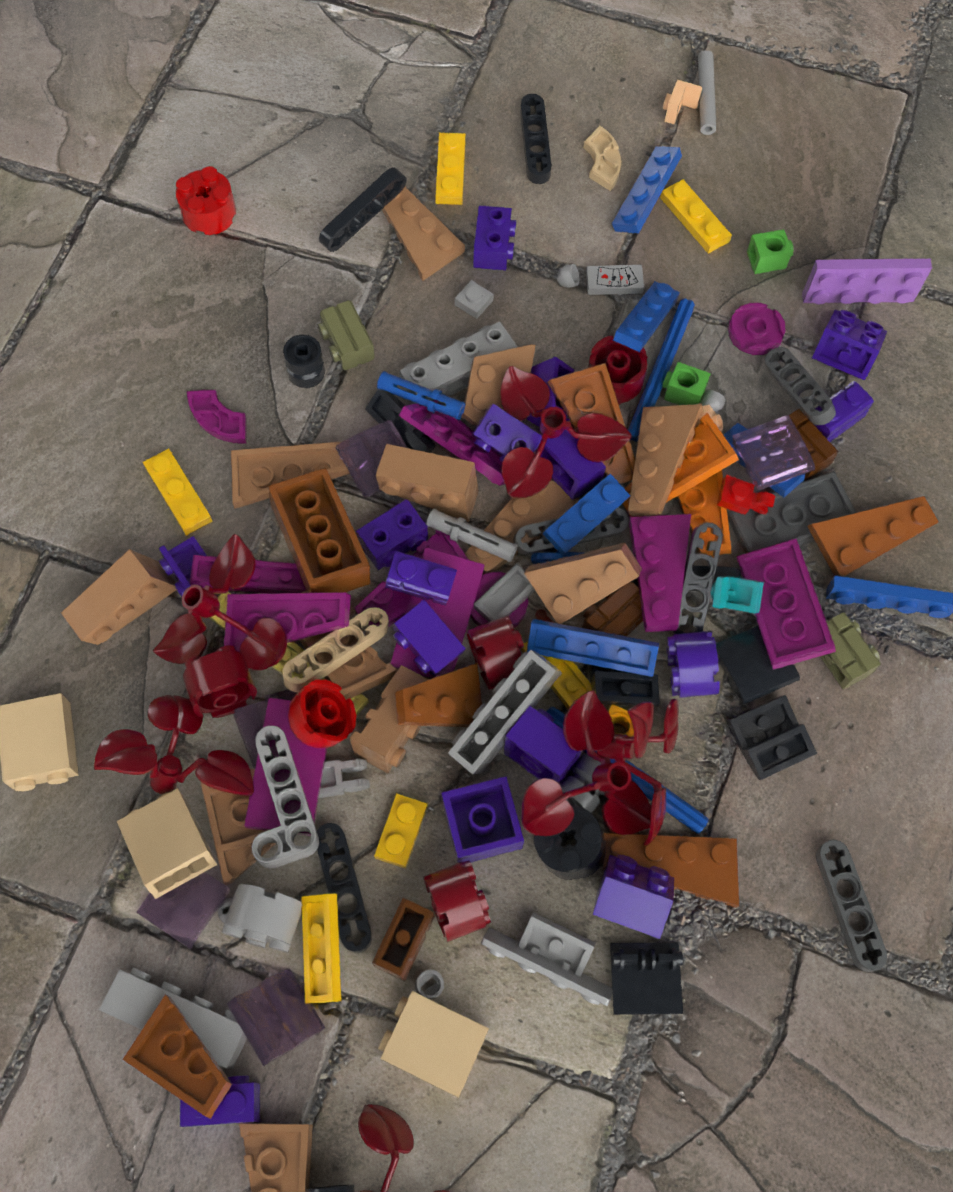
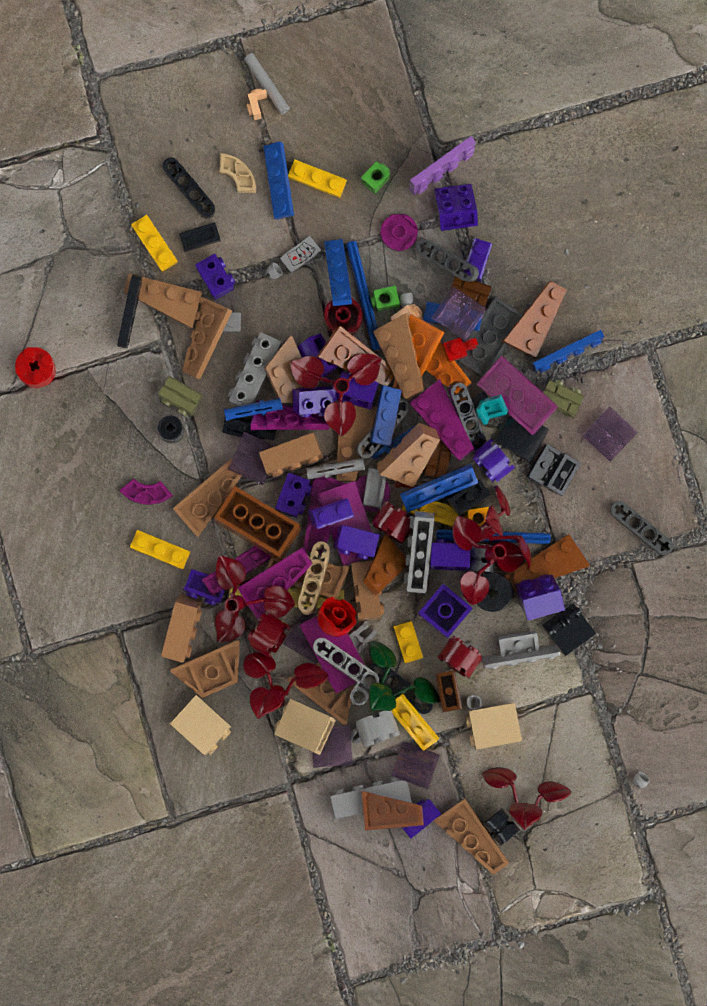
camera: 35 degrees left, 15 degrees up
none -> medium nougat wing [170,640,240,698]
none -> black tile [179,222,221,252]
none -> medium nougat wing [182,297,232,380]
none -> dark green plant [369,641,440,711]
none -> clear purple slope [583,407,638,462]

